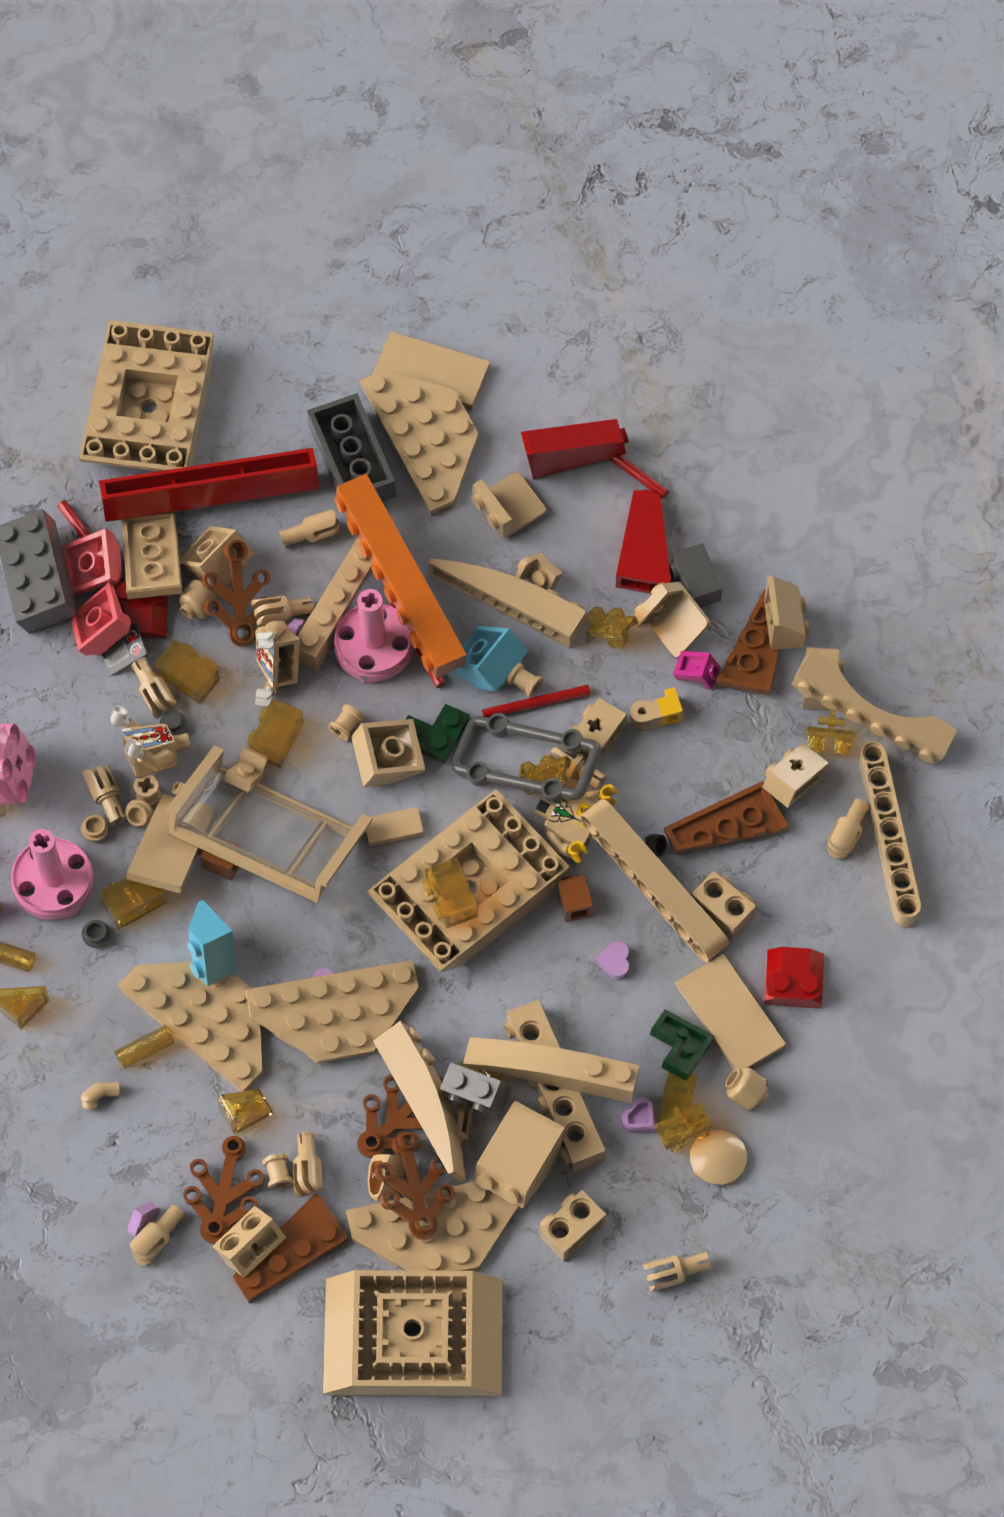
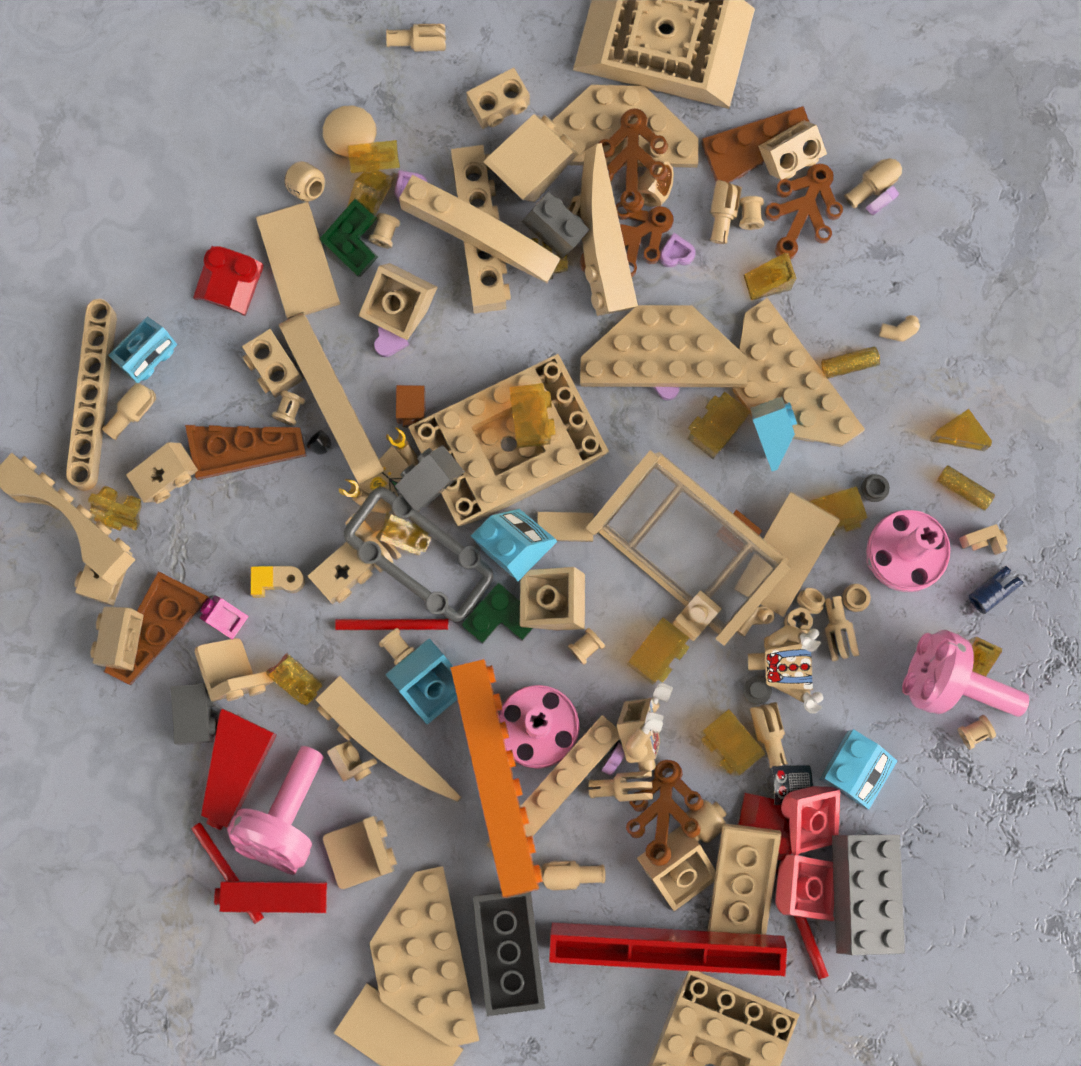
camera: 170 degrees left, 15 degrees up
none -> medium azure slope [108,316,177,383]
none -> bright pink piece [227,746,324,875]
none -> tan bush [272,390,305,426]
none -> tan slope [359,263,438,340]
none -> tan bush [368,213,400,249]
none -> dark grey brick [395,445,465,512]
none -> medium azure slope [471,509,557,581]
none -> lavender tile [660,233,695,268]
none -> clear yellow brick [688,391,750,459]
none -> medium azure slope [819,729,897,810]

